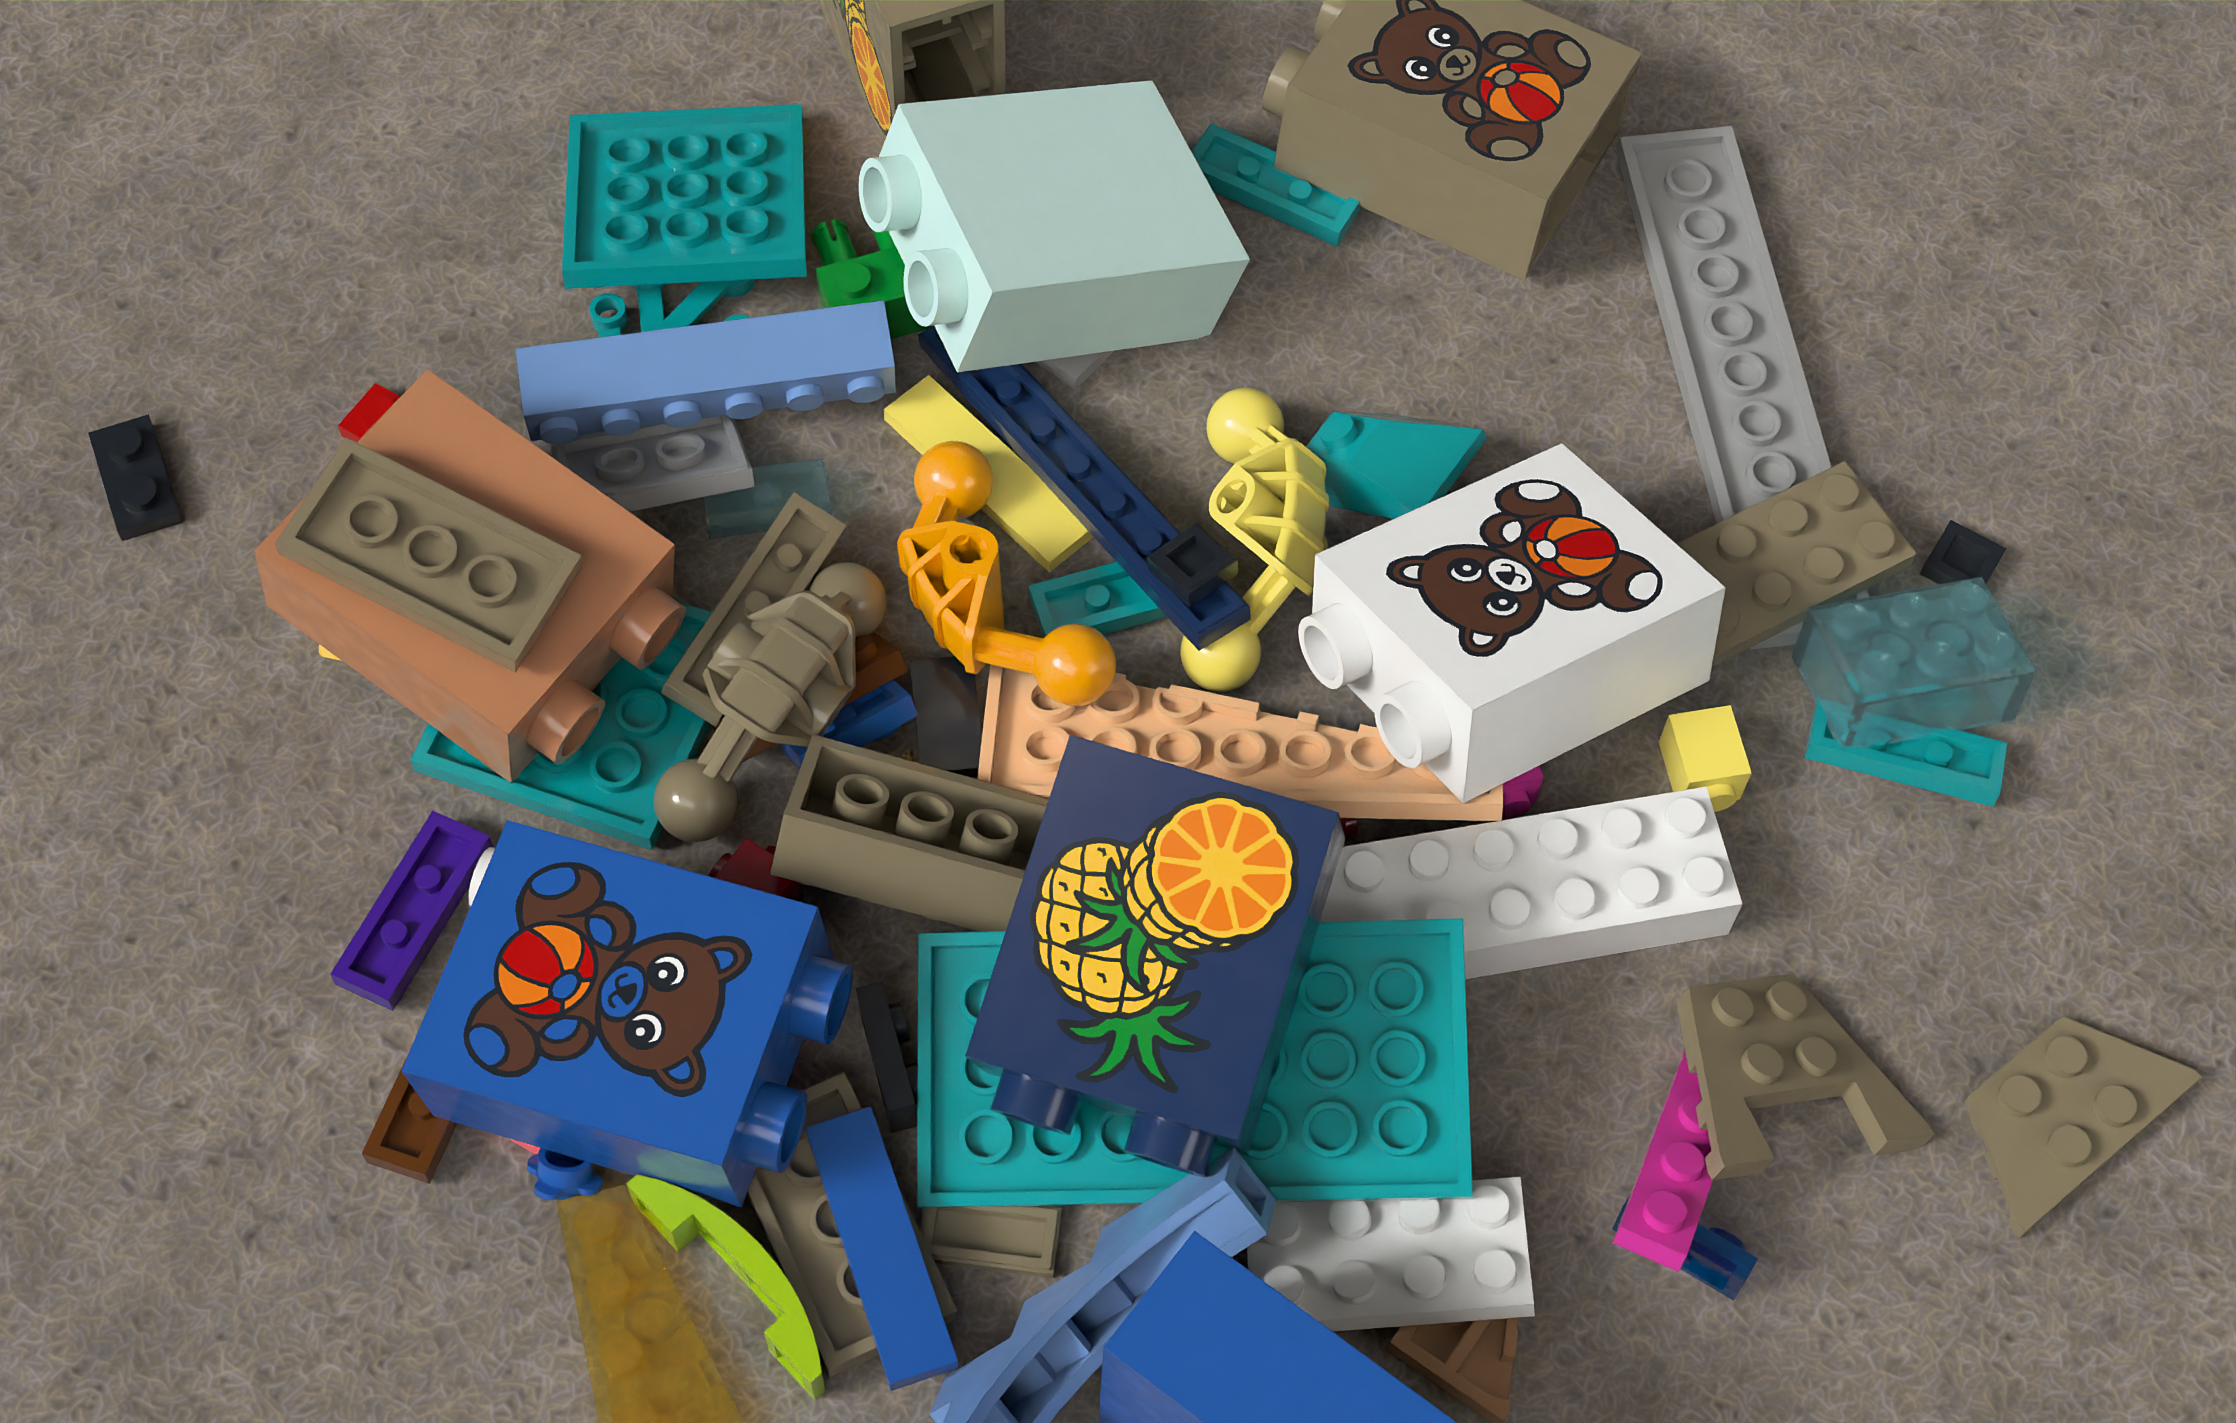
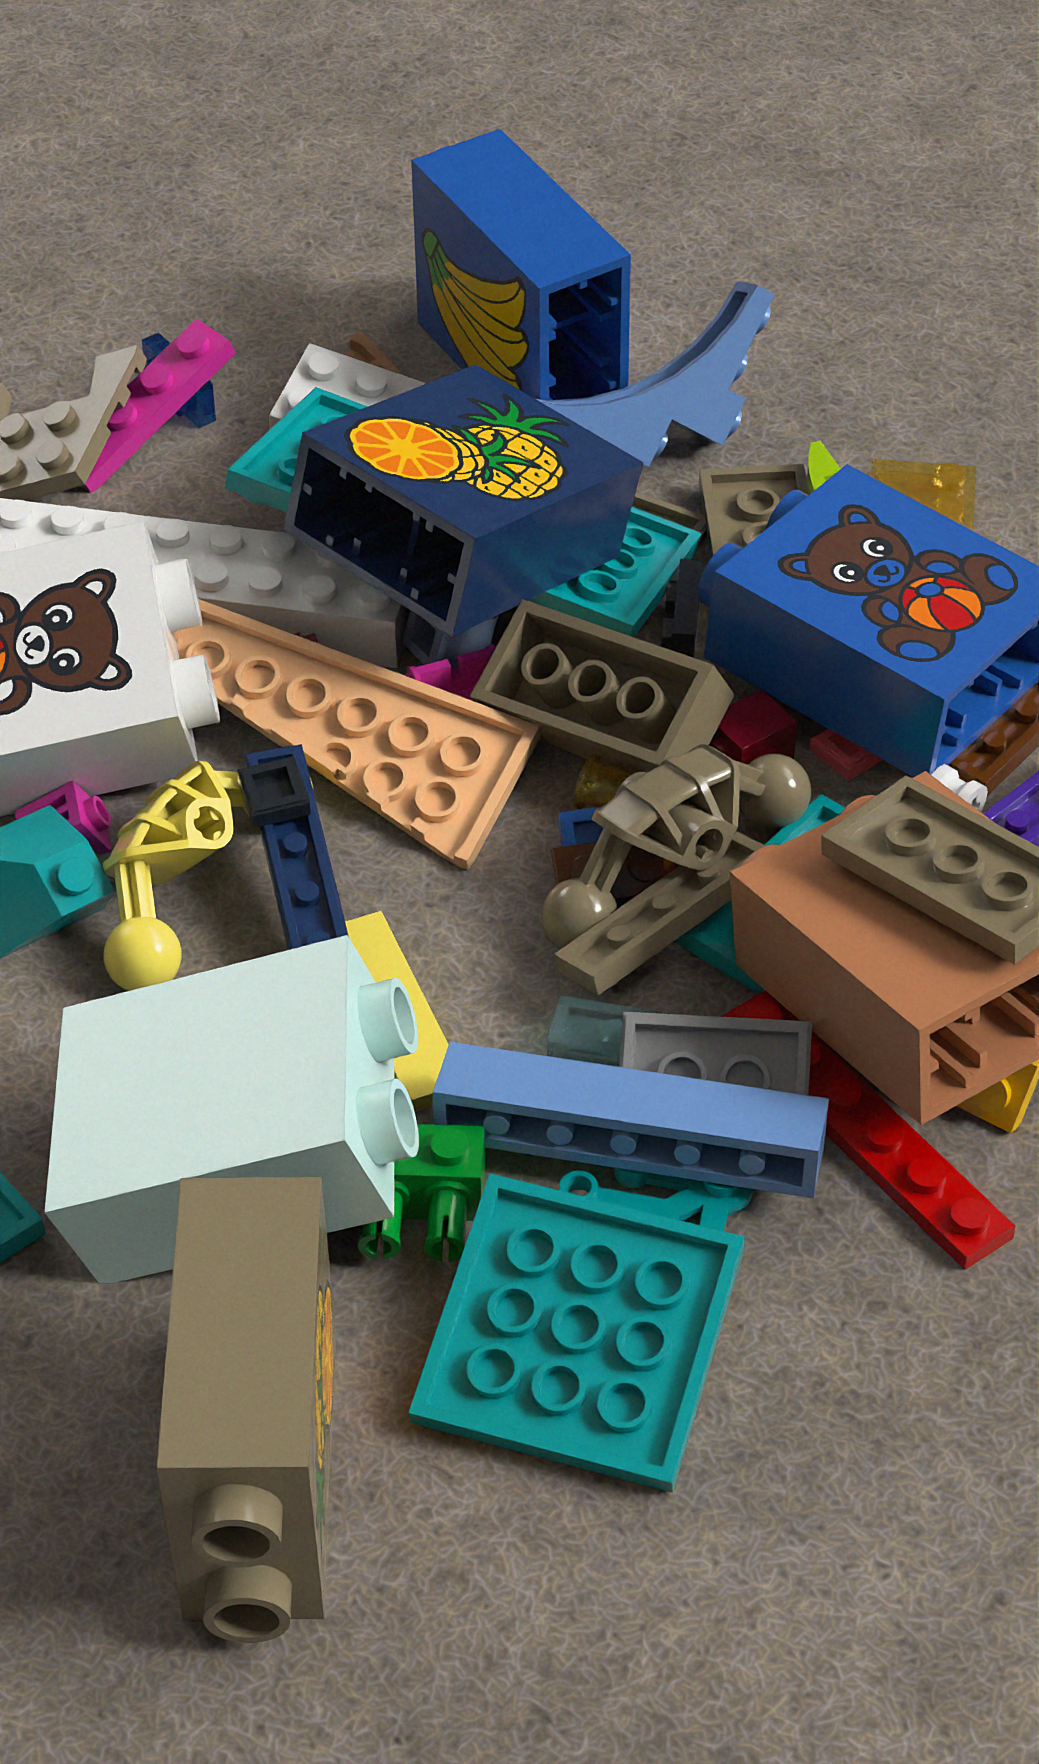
camera: 155 degrees left, 15 degrees down
blue tile [805,1107,958,1391] -> none
light orange piece [897,441,1116,706] -> none
black tile [910,656,982,778] -> none
teal plate [1028,562,1166,638] -> none

